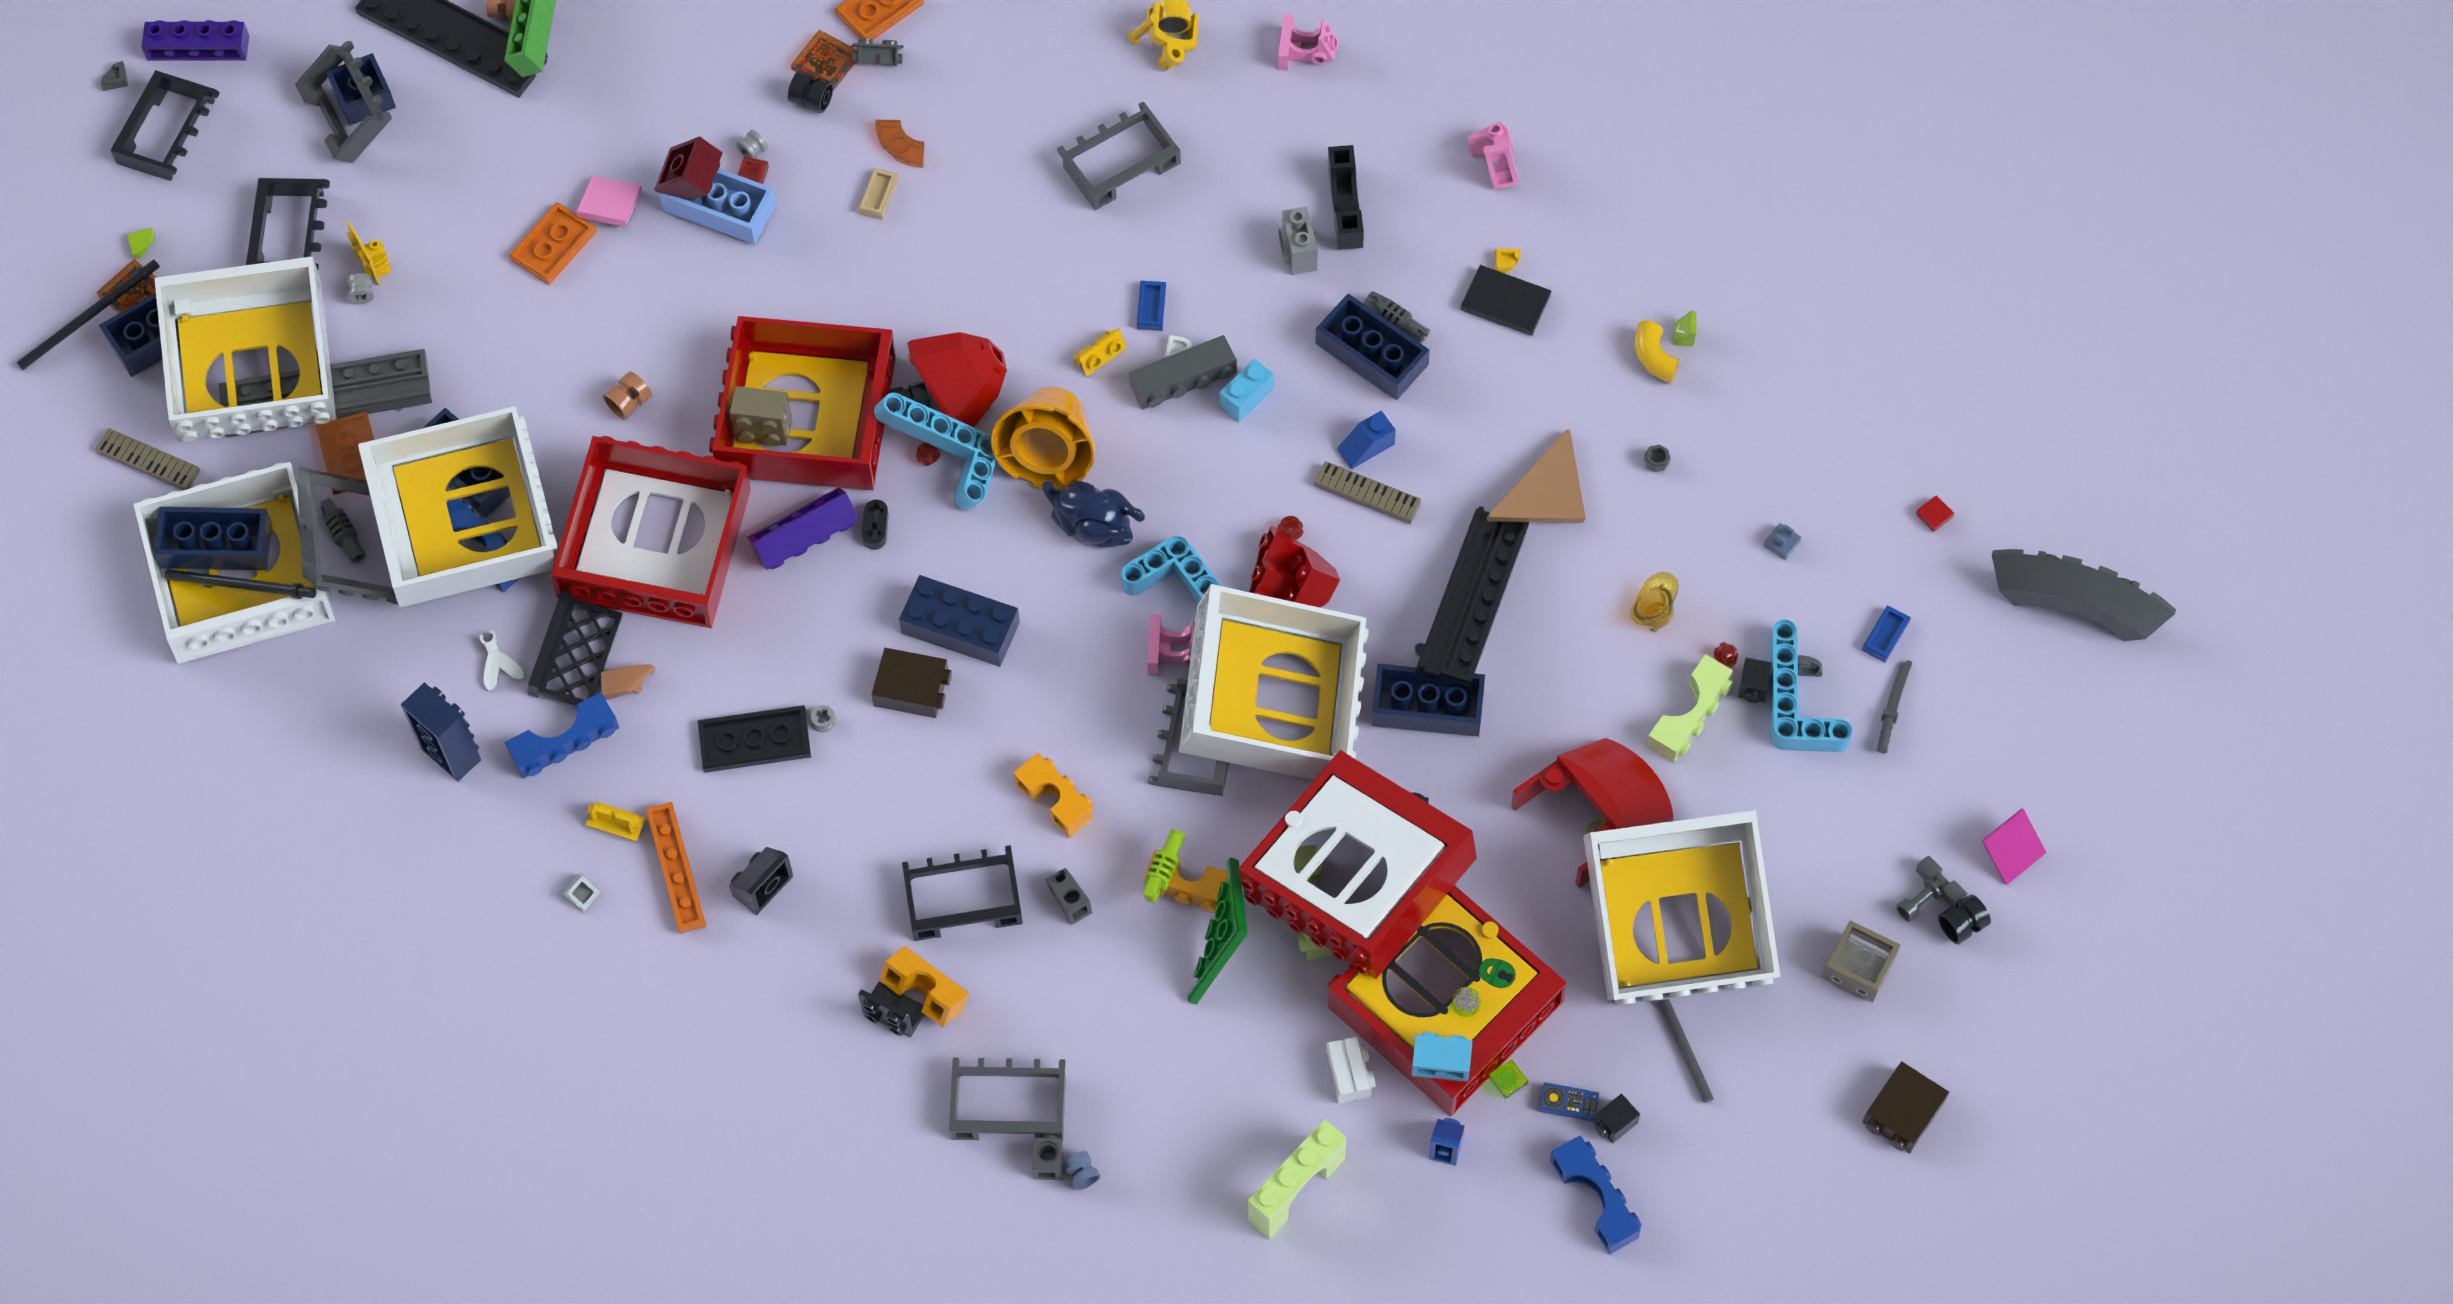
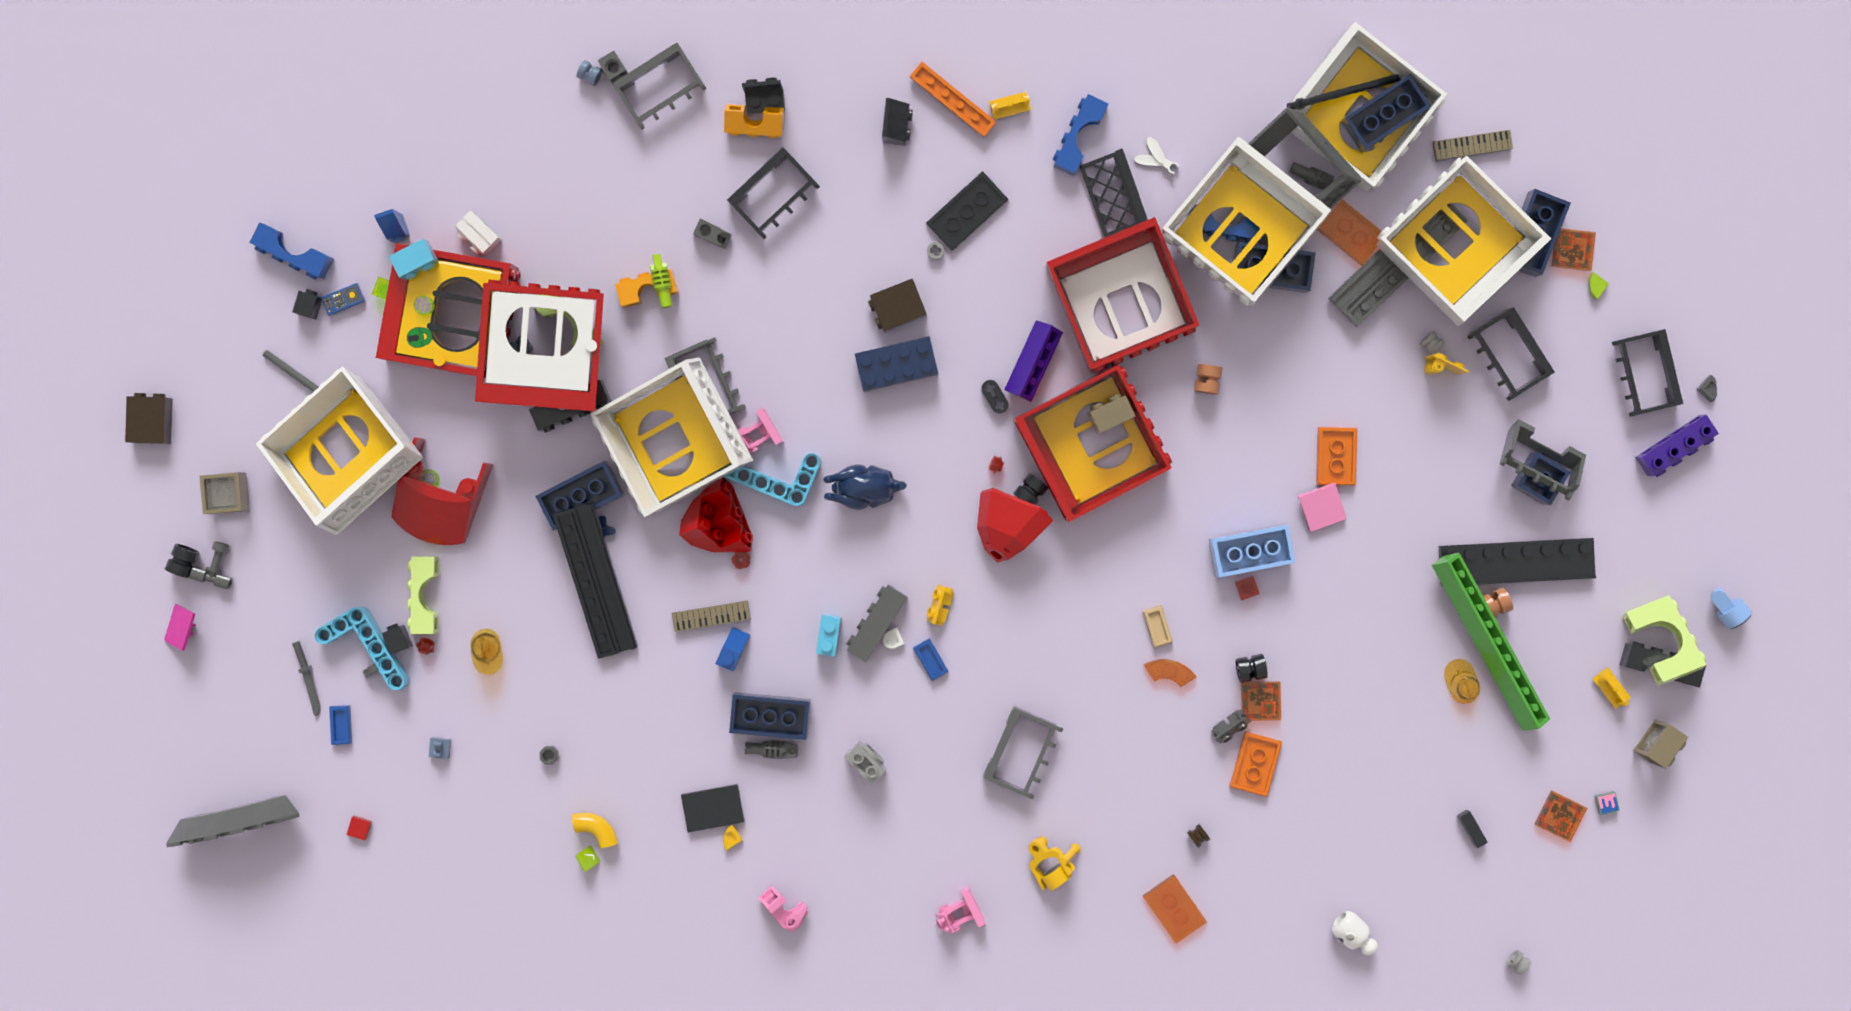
camera: 150 degrees right, 25 degrees up
black bar [17,259,160,370] -> none
dark blue brick [400,682,481,782] -> none
light grey slope [559,874,601,912] -> none
nougat slope [601,664,655,700] -> none
dark red slope [654,136,723,200] -> none
light grey wheel [736,130,768,162] -> none
medium azure beam [874,393,996,511] -> none
light orange cone [991,387,1095,489] -> none
light orange arch [1013,752,1093,838] -> none
green tile [1187,857,1248,1005] -> none
yellowish green arch [1248,1119,1346,1239] -> none
black arch [1328,145,1364,250] -> none
medium nougat tile [1487,430,1586,523] -> none

